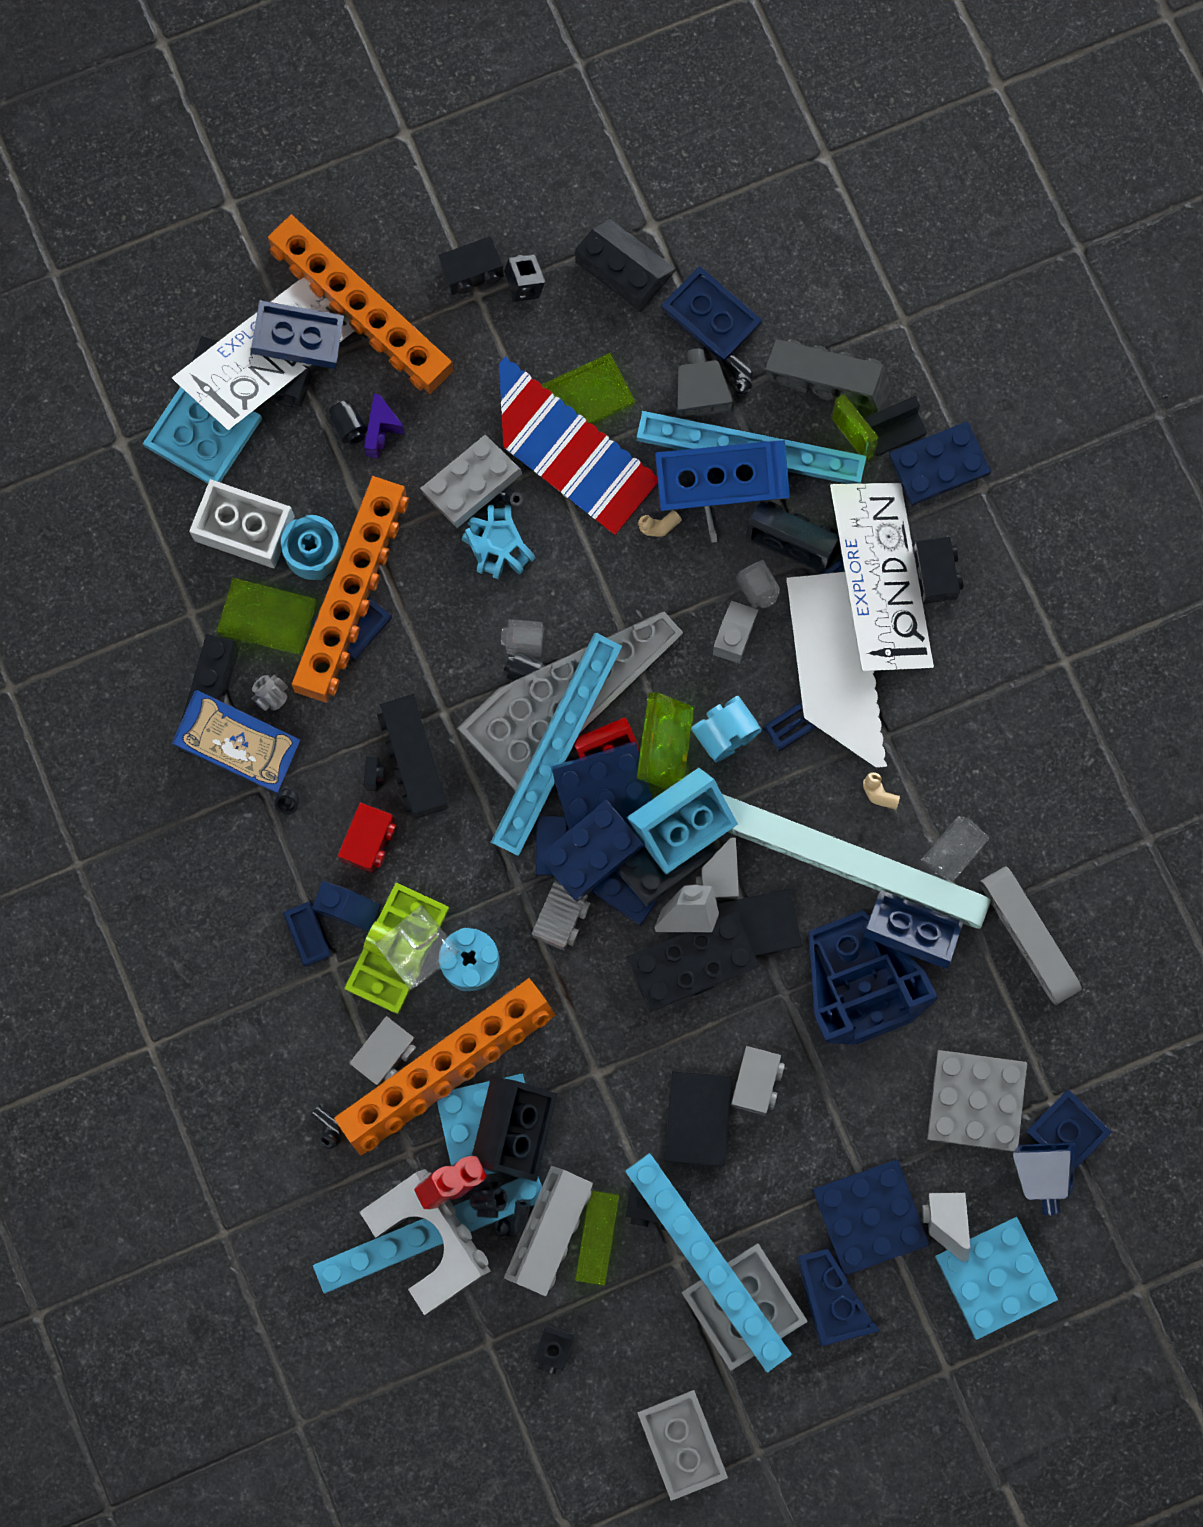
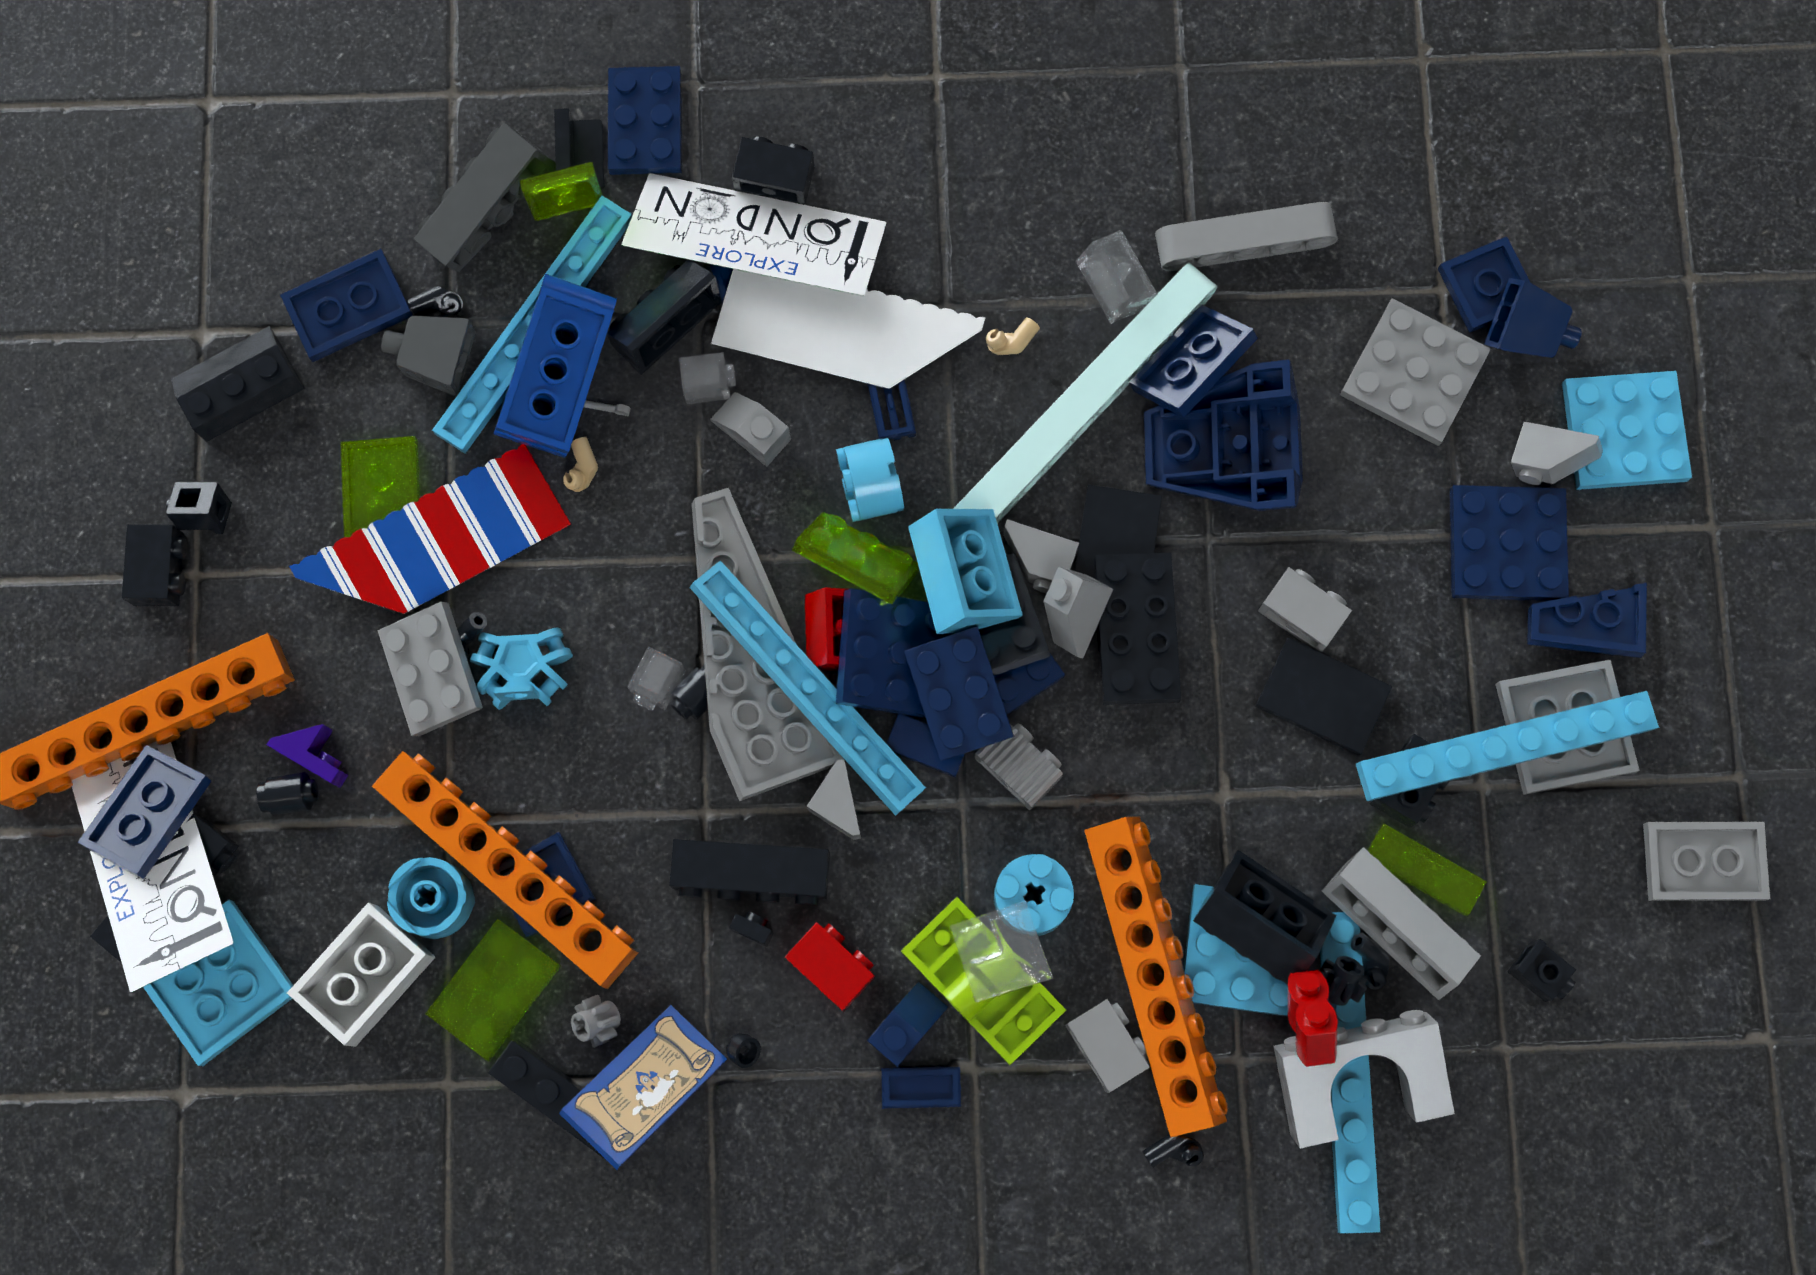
camera: 70 degrees left, 0 degrees up
none -> light grey slope [807,759,861,840]

